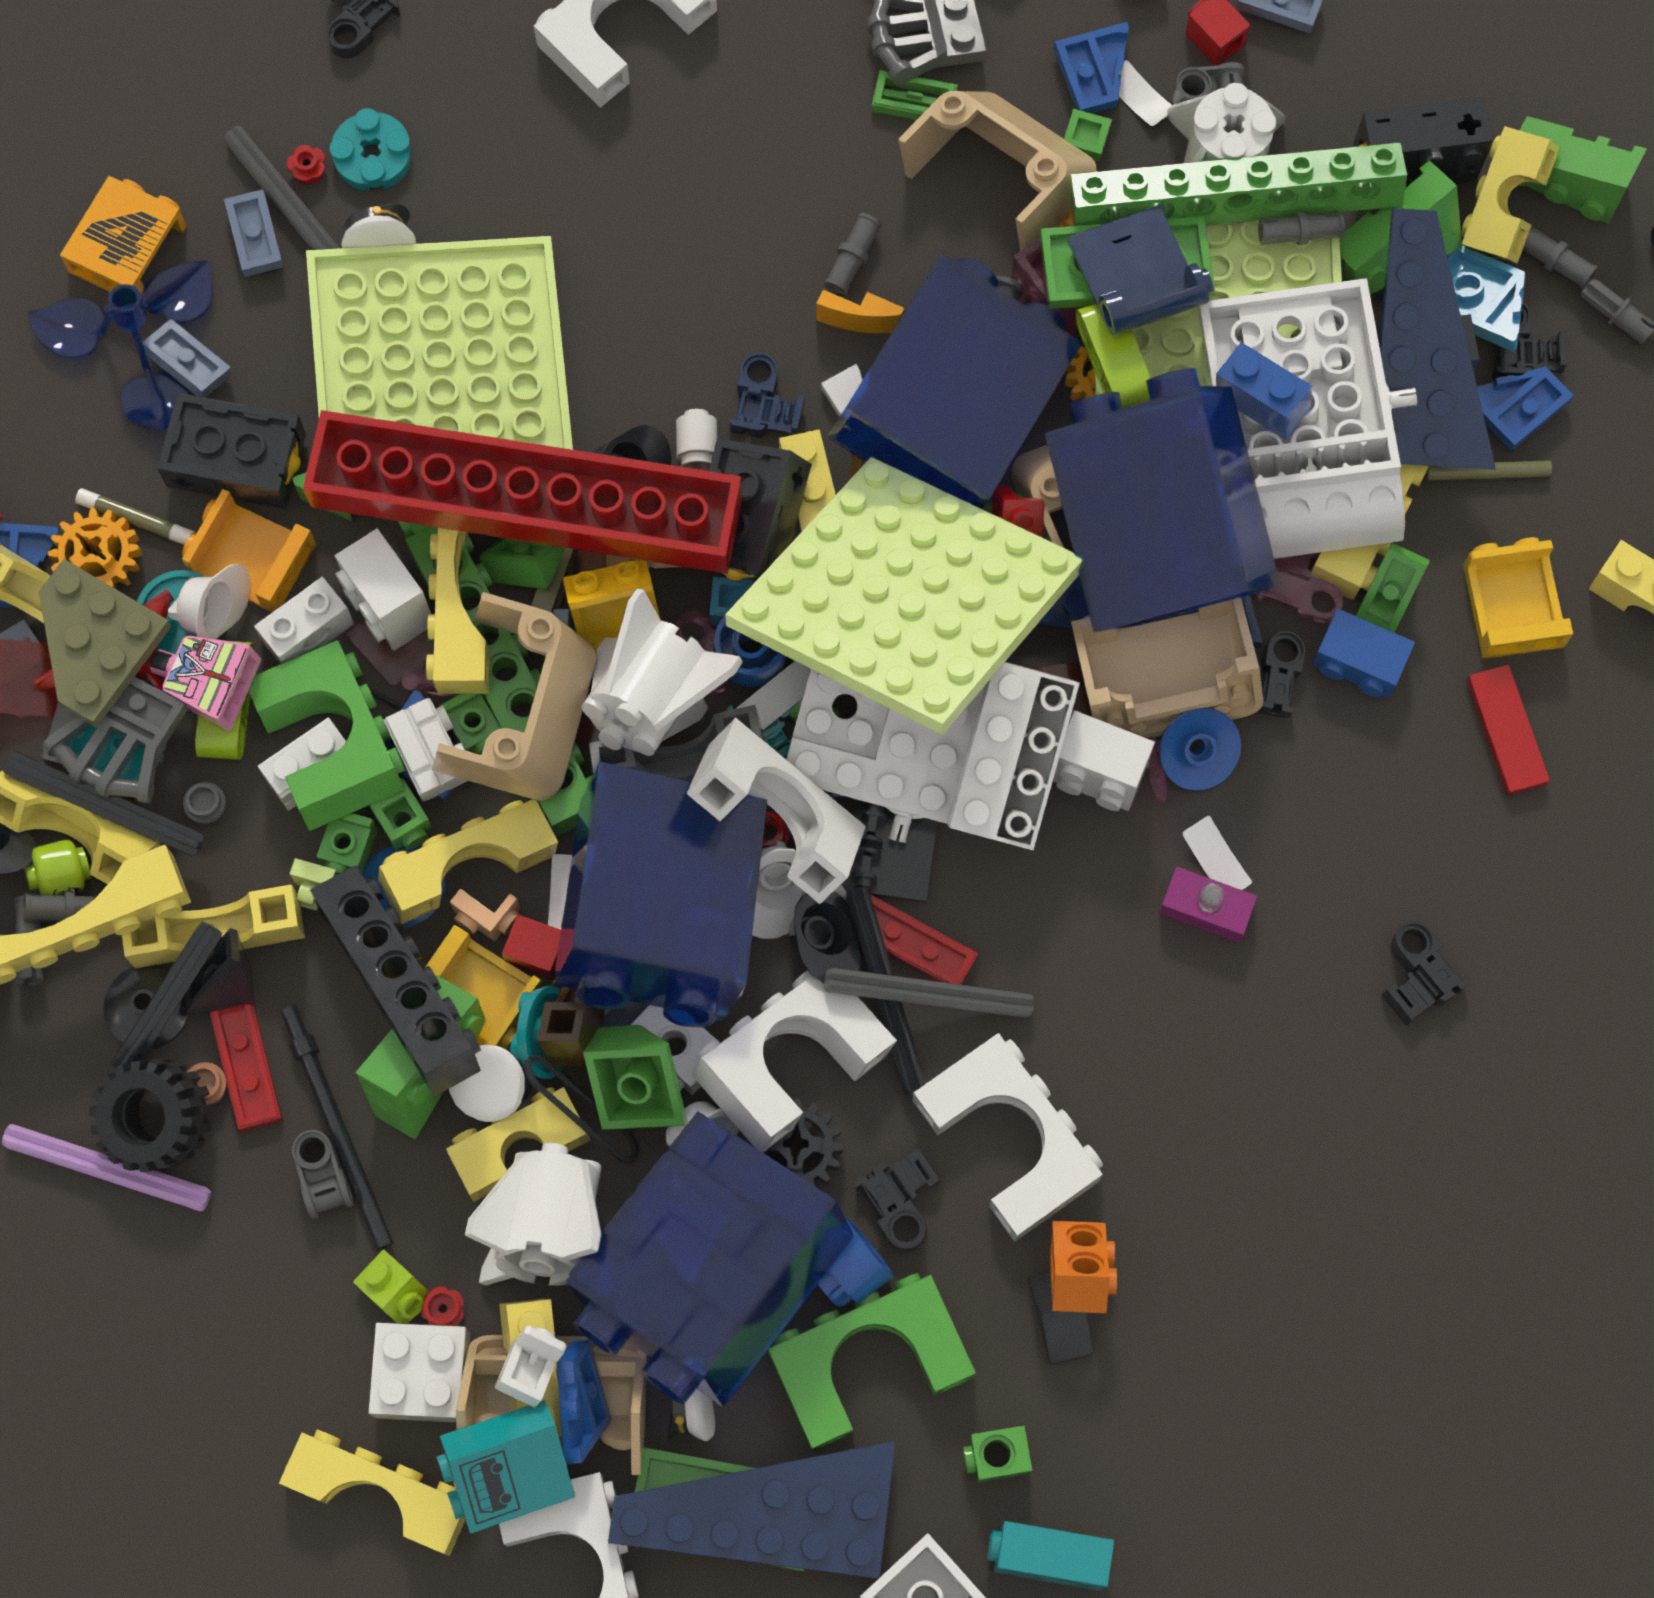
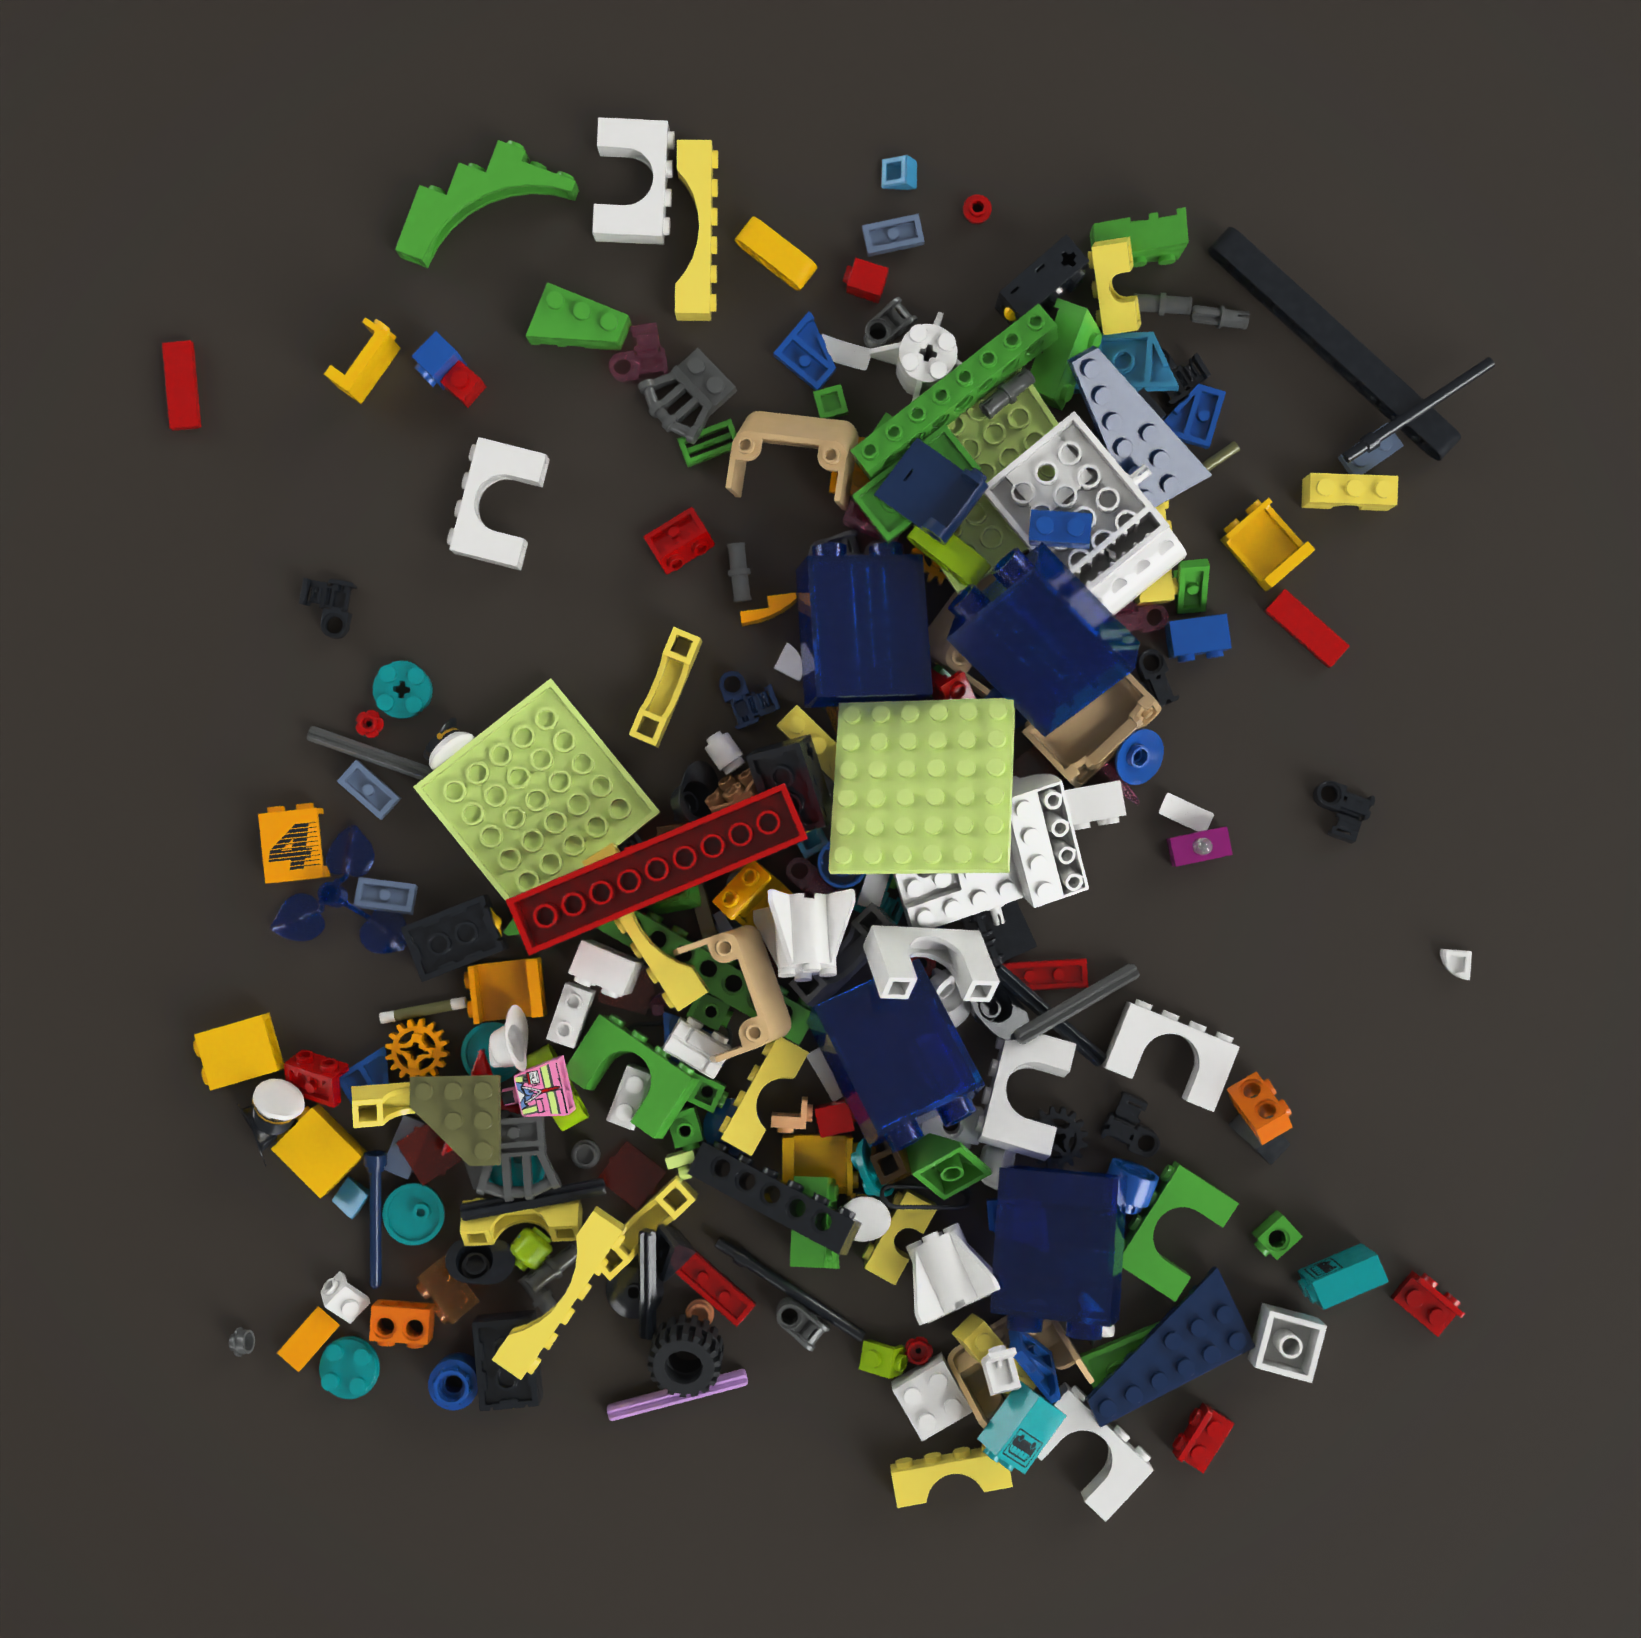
camera: 30 degrees left, 15 degrees up
none -> clear red piece [597,1141,667,1210]
none -> light yellow arch [629,627,703,748]
none -> red bracket [643,507,715,574]
none -> red plate [963,194,992,224]
none -> white tile [1440,949,1472,980]

